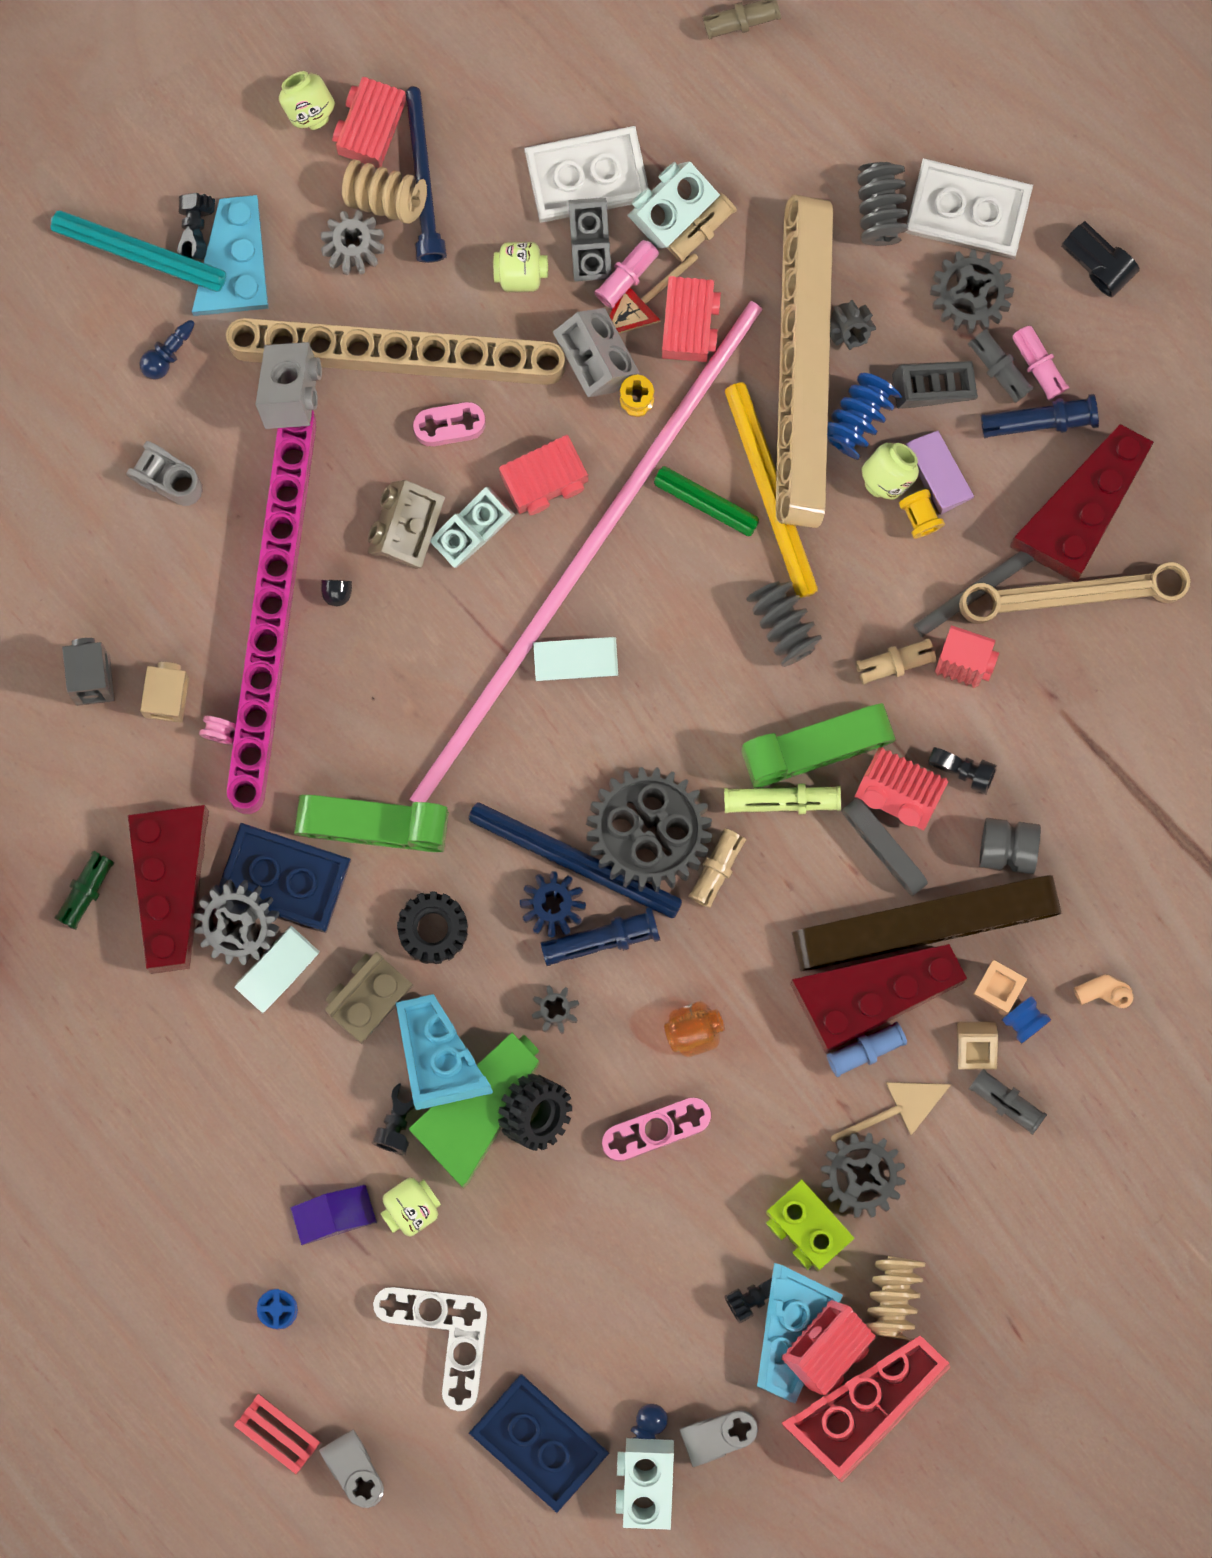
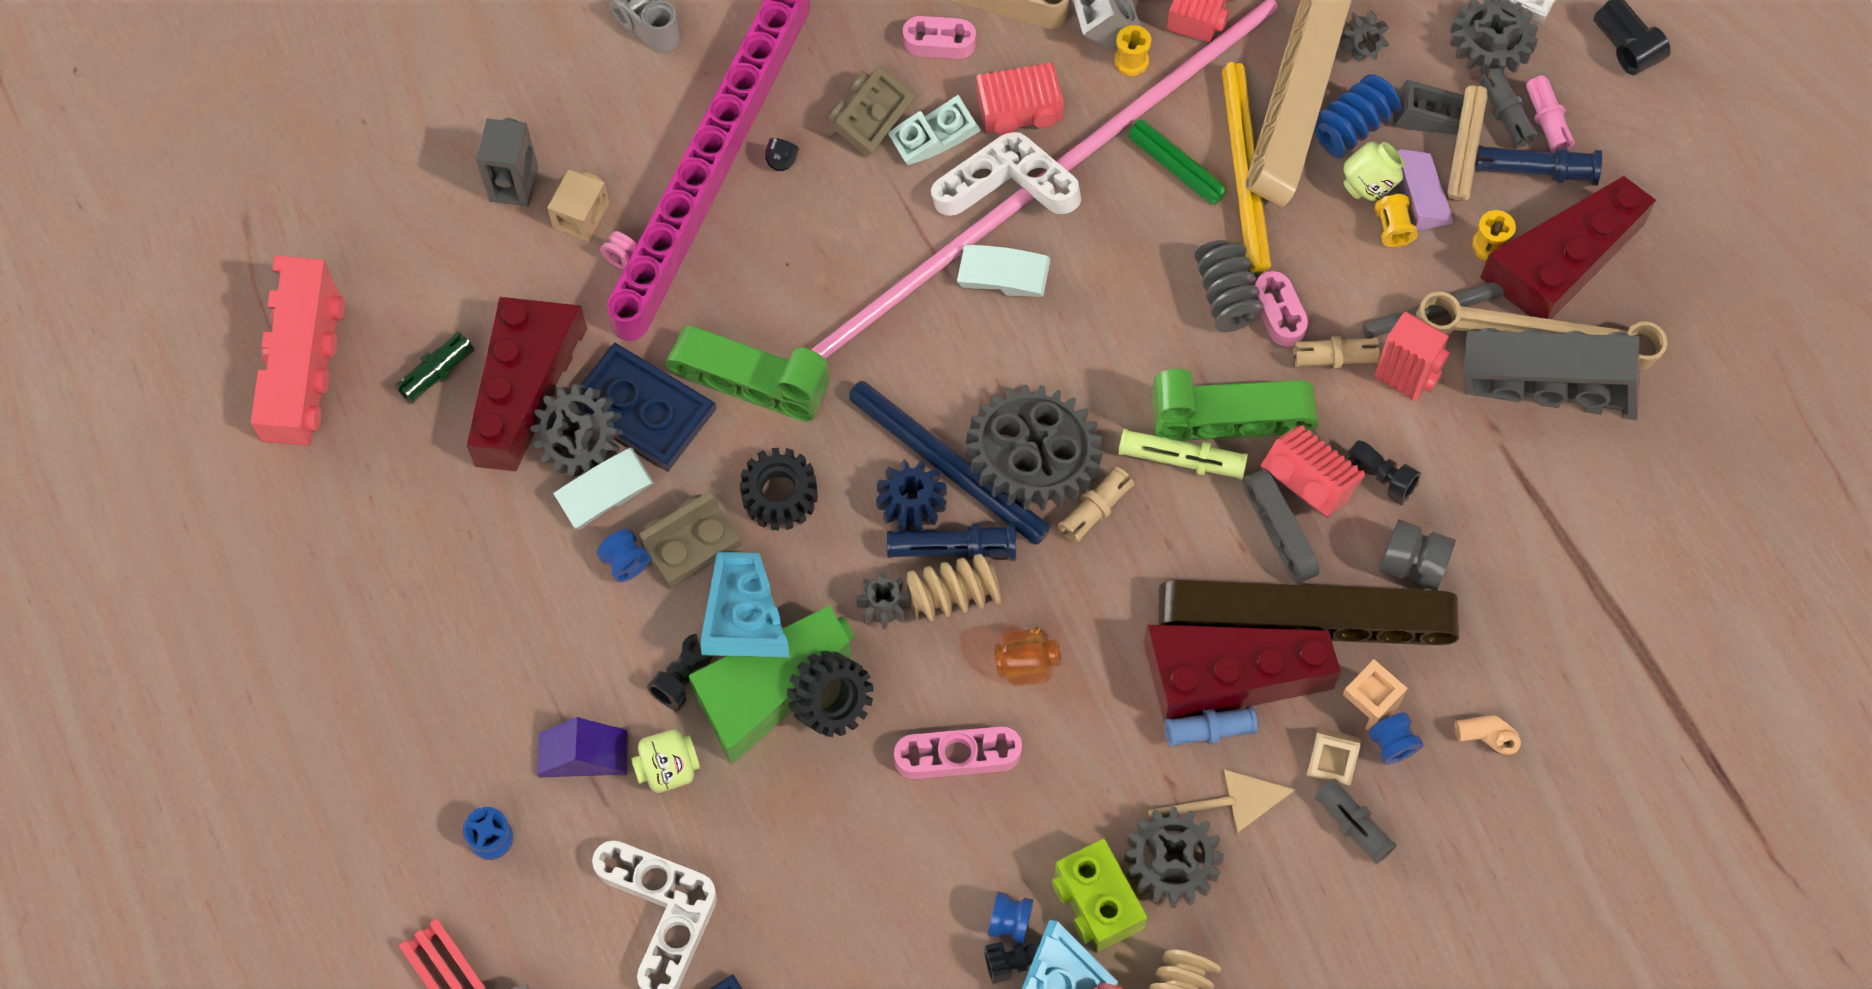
camera: 15 degrees right, 15 degrees down
none -> blue wheel [596,528,651,582]
none -> tan piece [906,554,1001,625]
none -> white beam [931,132,1081,216]
none -> blue wheel [988,891,1034,944]
none -> bright pink beam [1255,271,1308,347]
none -> tan axle [1448,85,1487,201]
none -> dark grey wedge [1463,328,1640,420]
none -> yellow bush [1472,210,1516,261]

